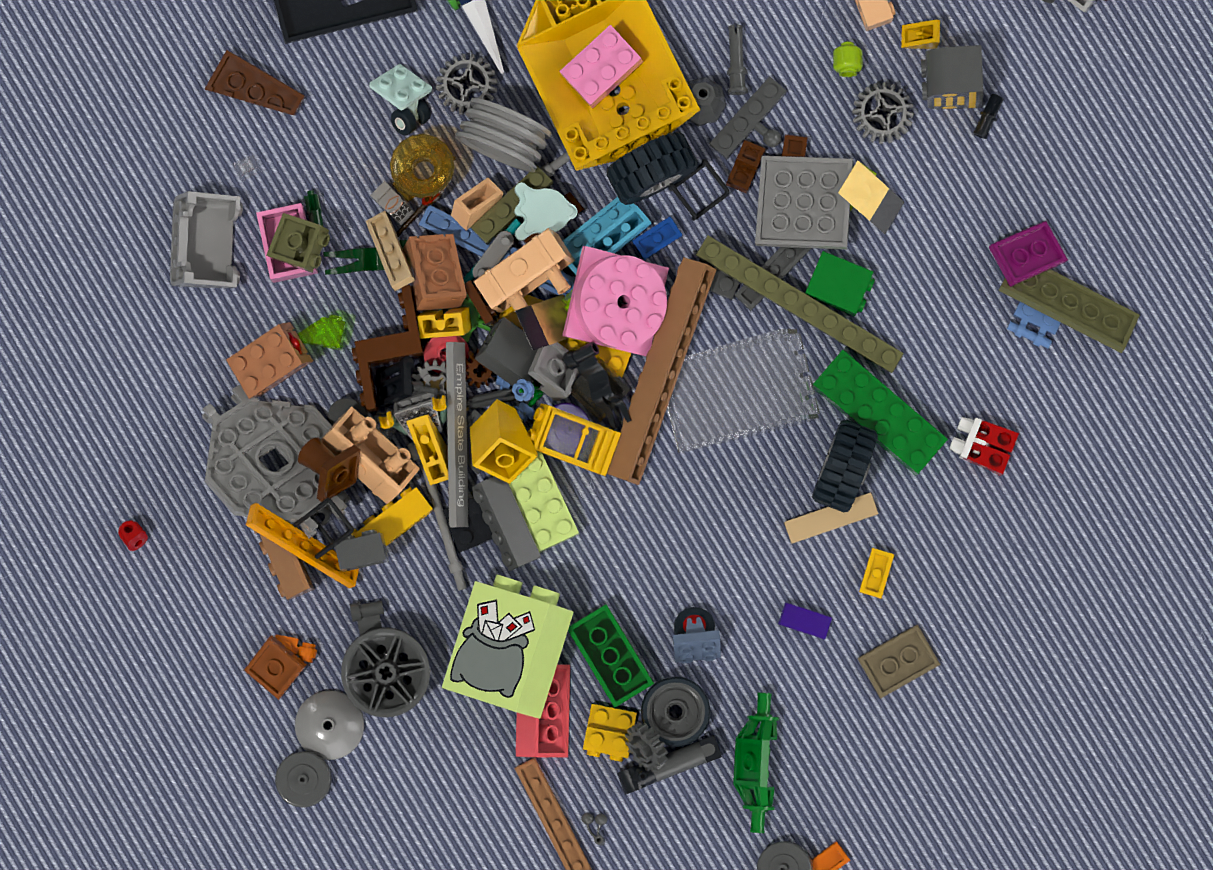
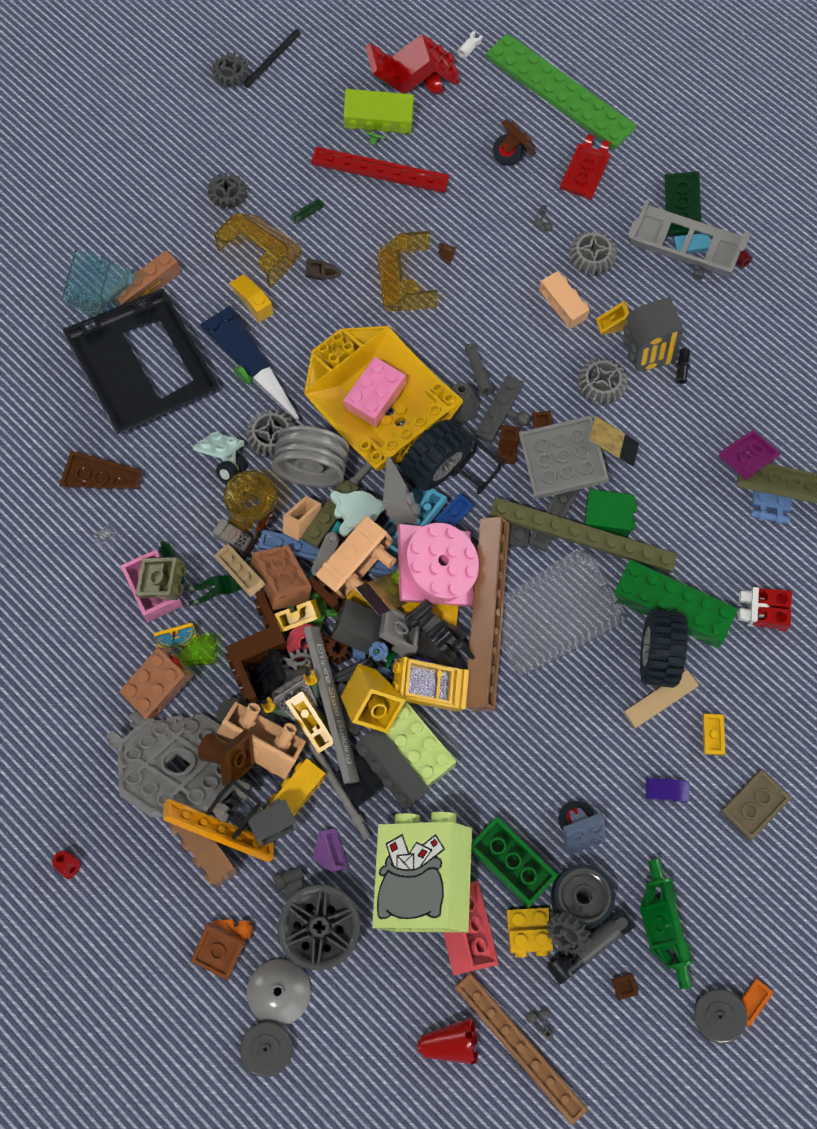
camera: 20 degrees left, 15 degrees down
light grey windscreen [170,191,243,288] -> none
lime head [833,42,863,77] -> none
none -> slope [154,623,198,649]
none -> medium lavender slope [312,828,349,872]
none -> light grey slope [383,457,420,526]
none -> red cone [417,1018,478,1064]
none -> reddish brown tile [611,973,639,1001]

